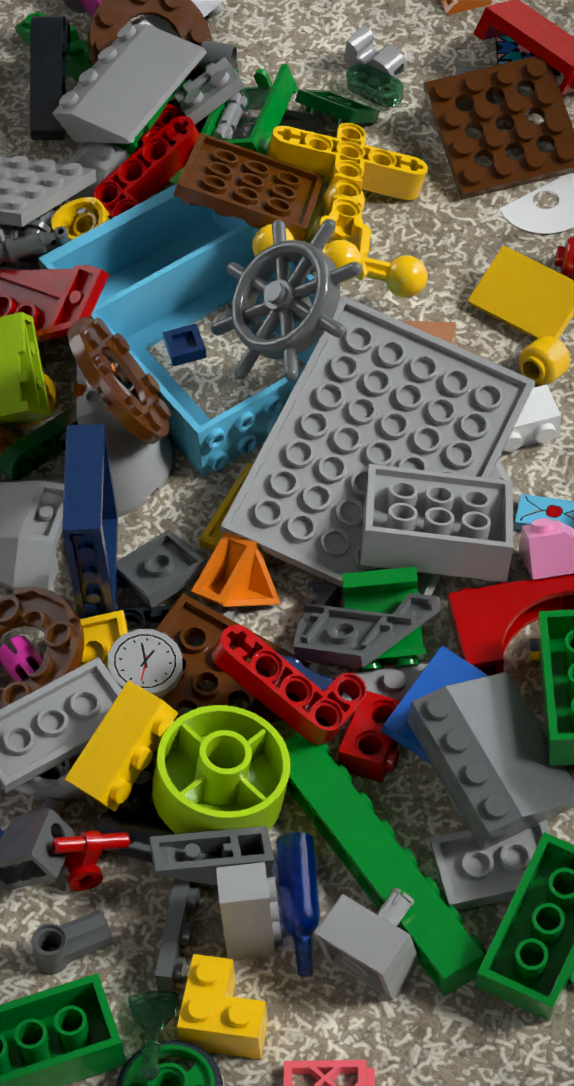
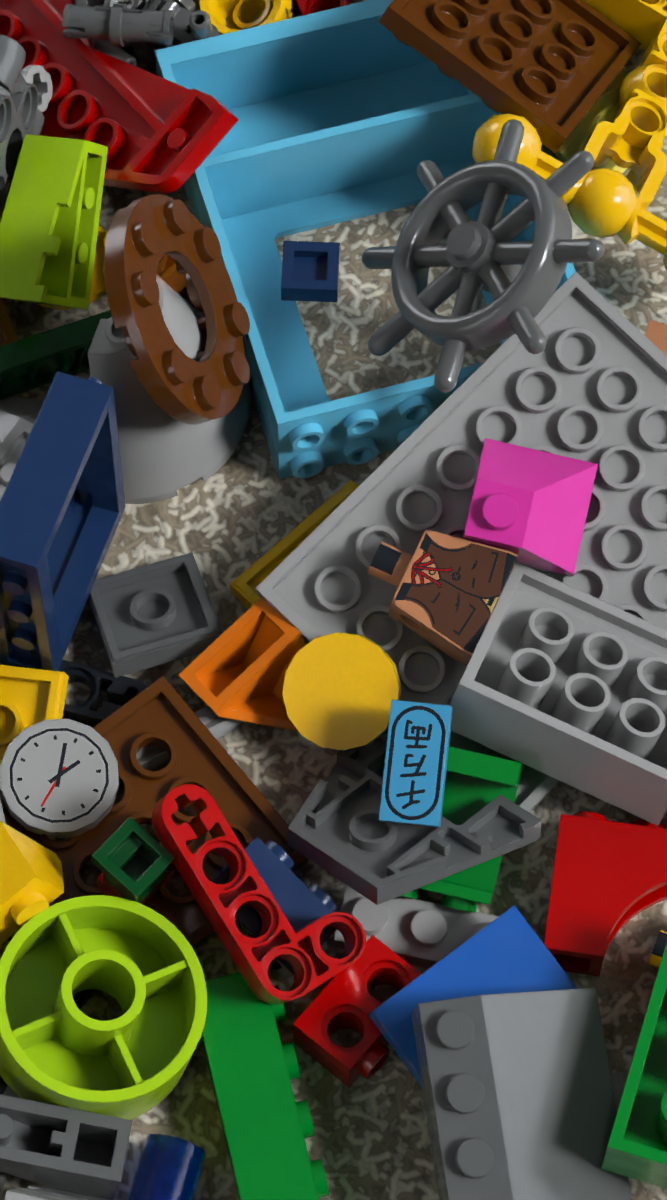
camera: 15 degrees right, 10 degrees up
none -> dark green leg [91,817,175,905]
none -> yellow tile [282,632,402,751]
none -> torso [367,530,518,666]
none -> dark azure tile [379,700,453,828]
none -> dark pink slope [462,438,598,577]

